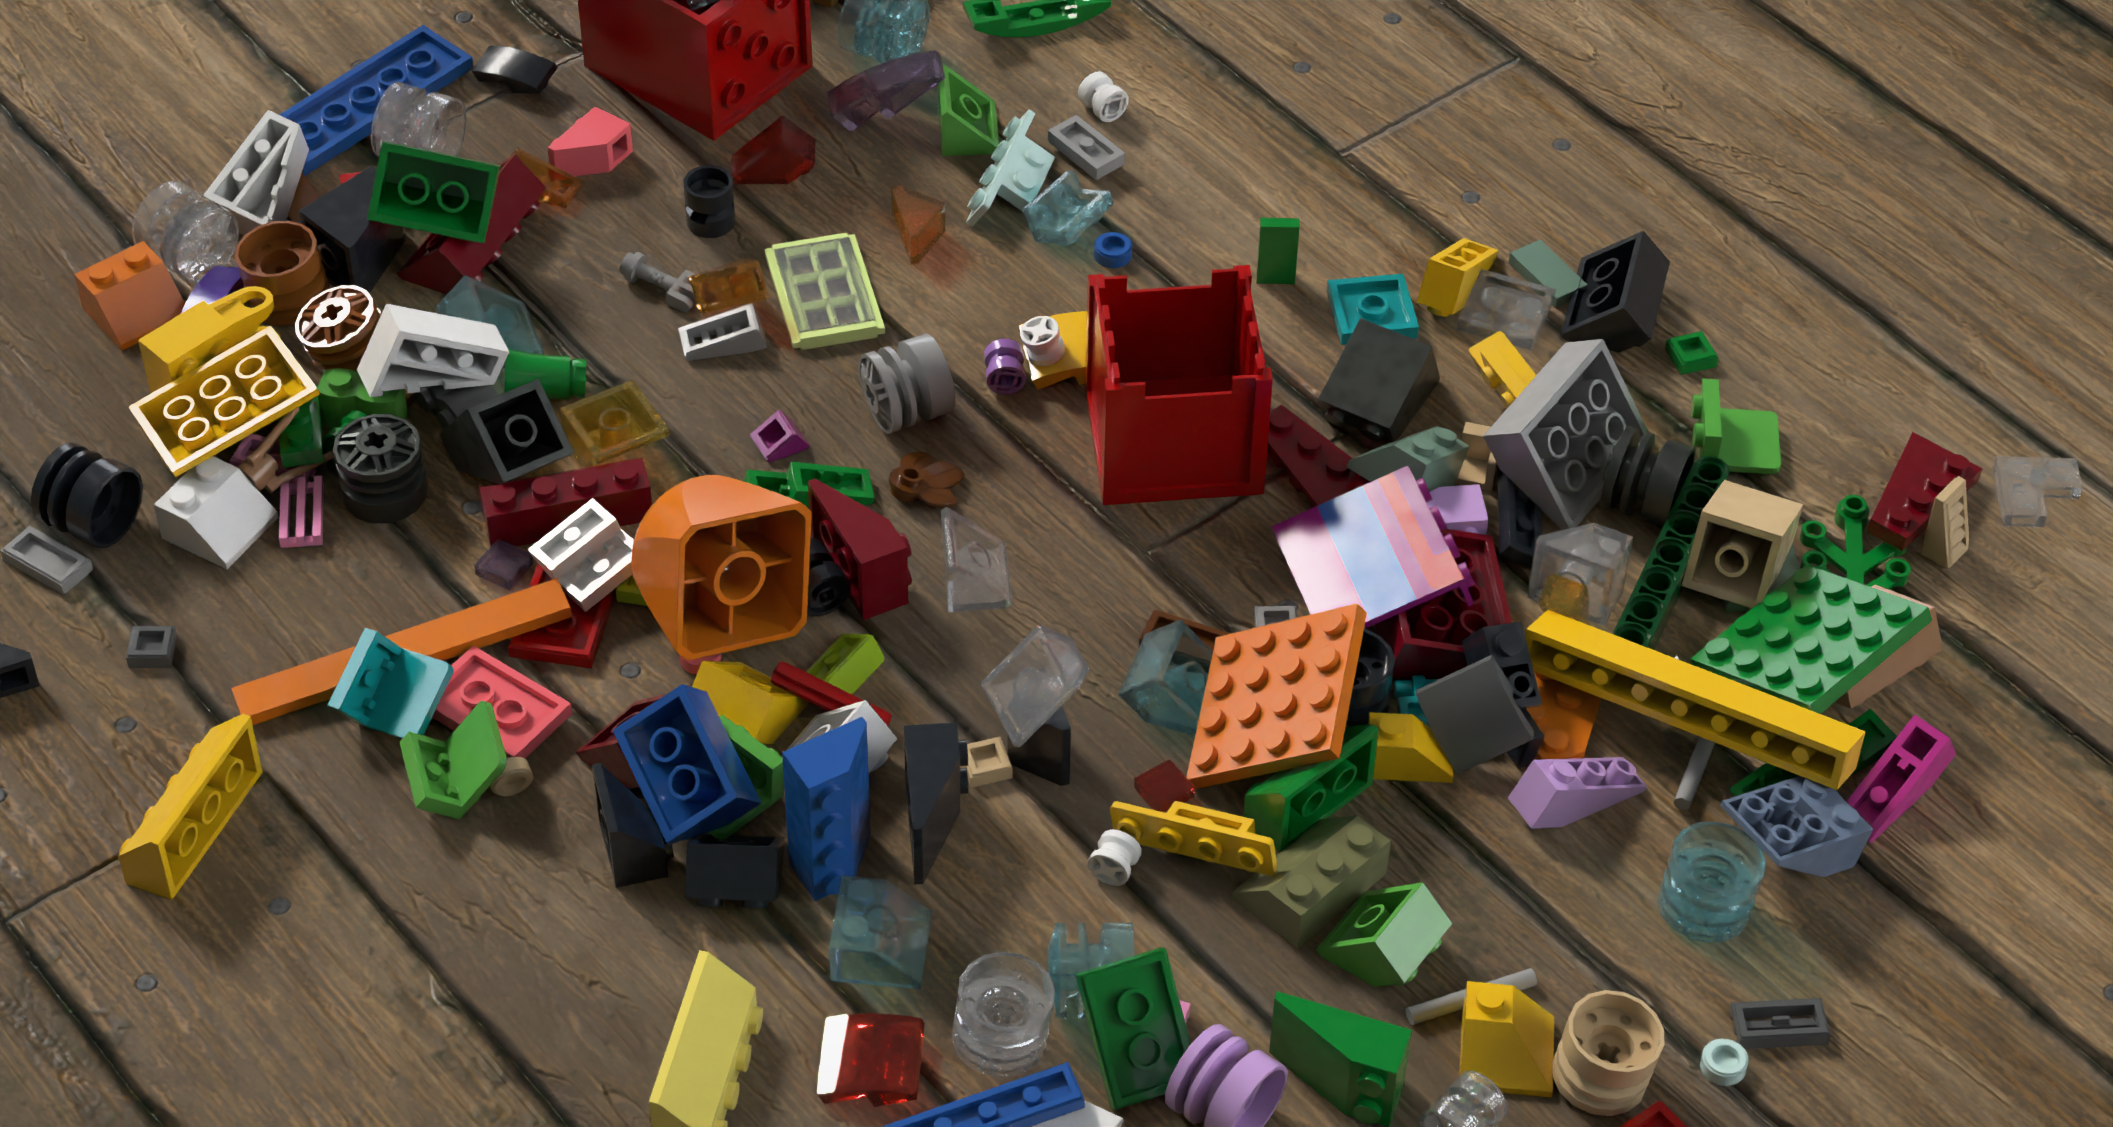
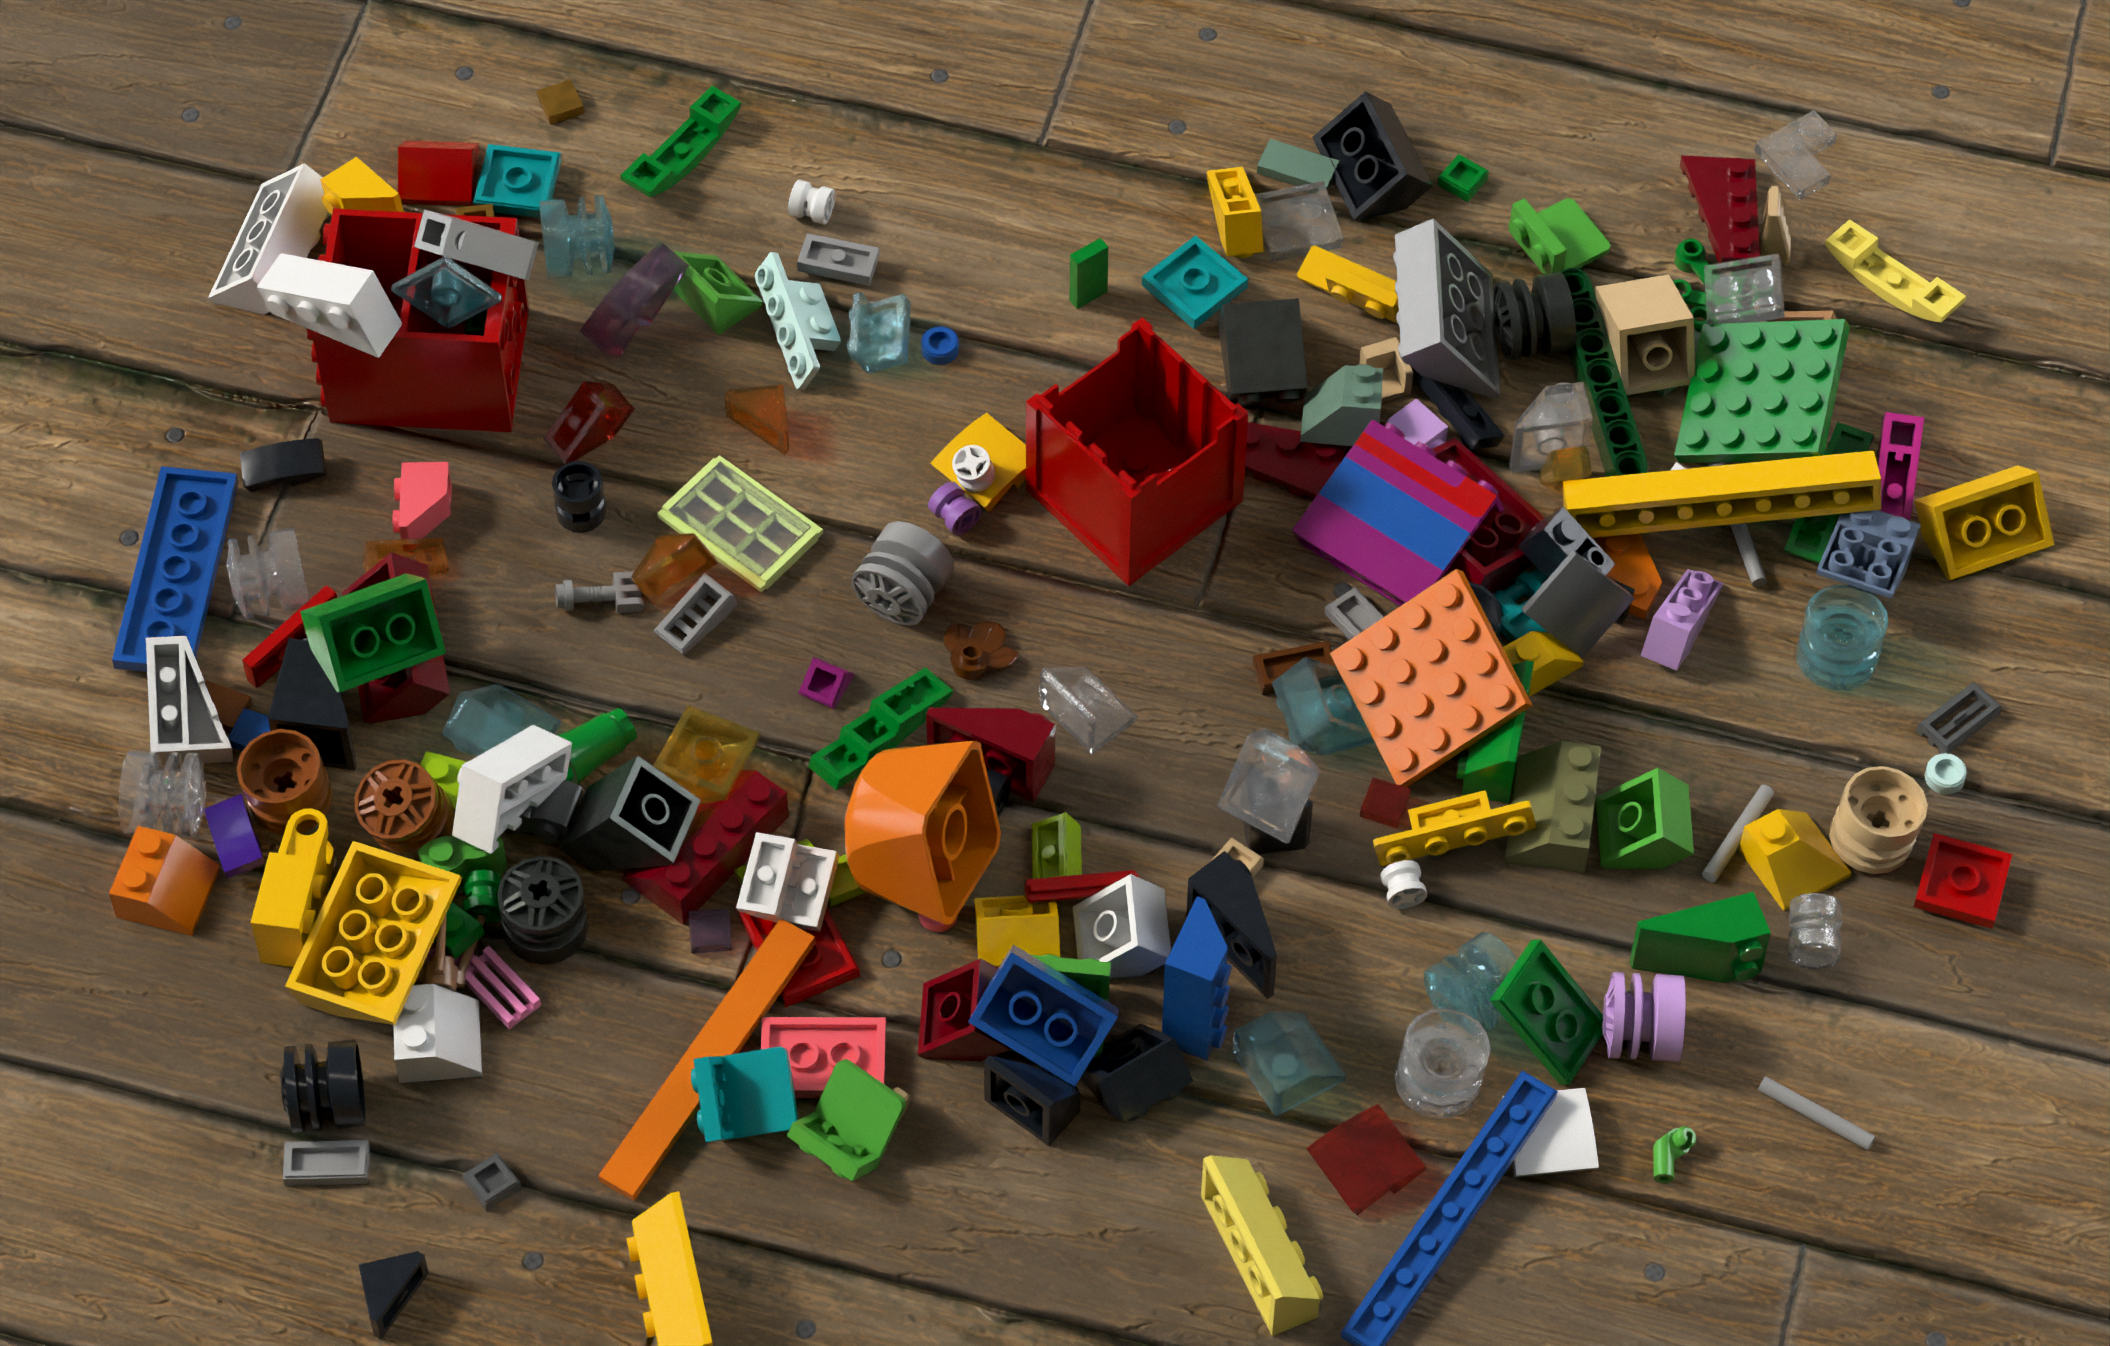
camera: 35 degrees left, 10 degrees up
none -> clear plate [1704,253,1785,325]
none -> light yellow slope [1825,219,1966,322]
none -> yellow slope [1914,465,2054,580]

